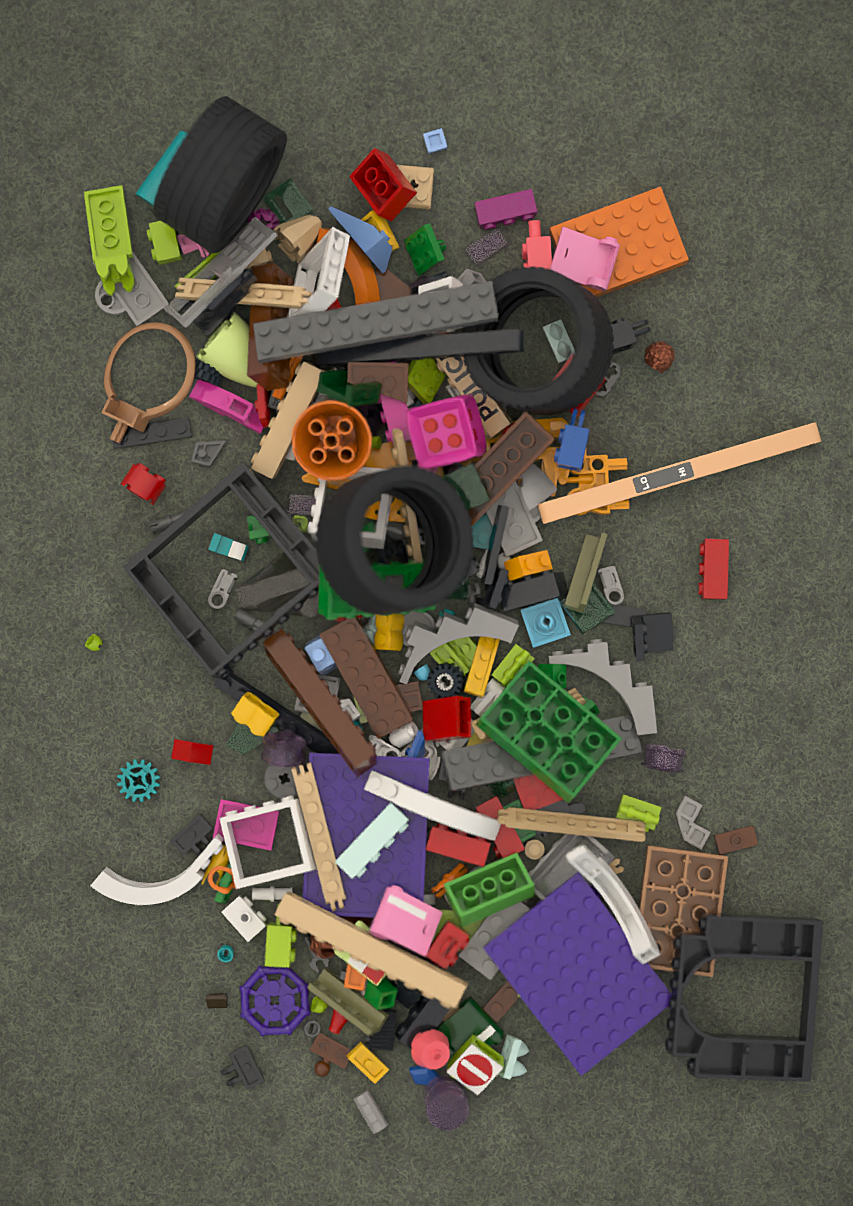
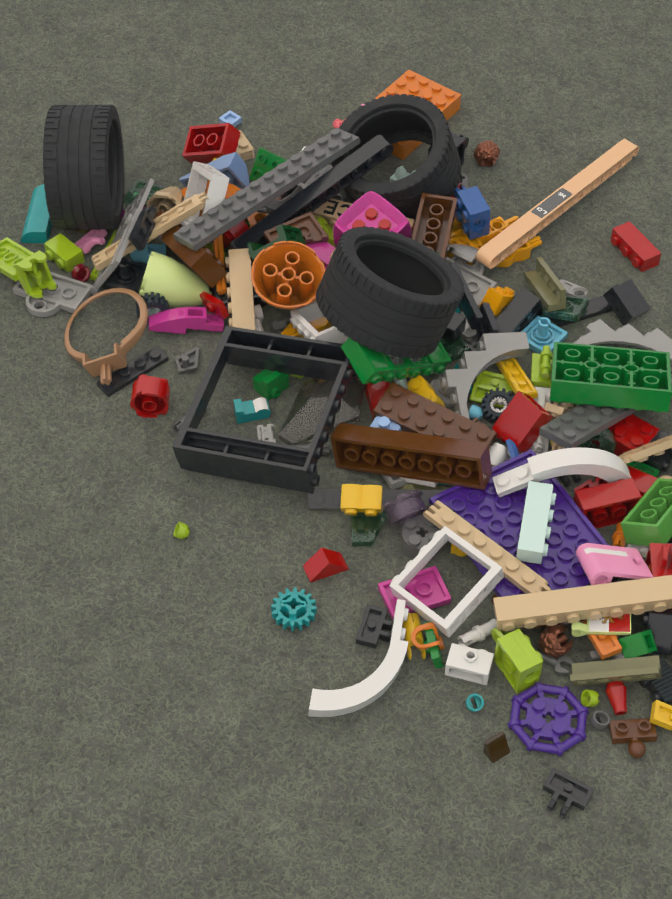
camera: 35 degrees left, 35 degrees down
magenta brick [474,189,537,230] -> none
none -> dark red tile [71,264,91,283]

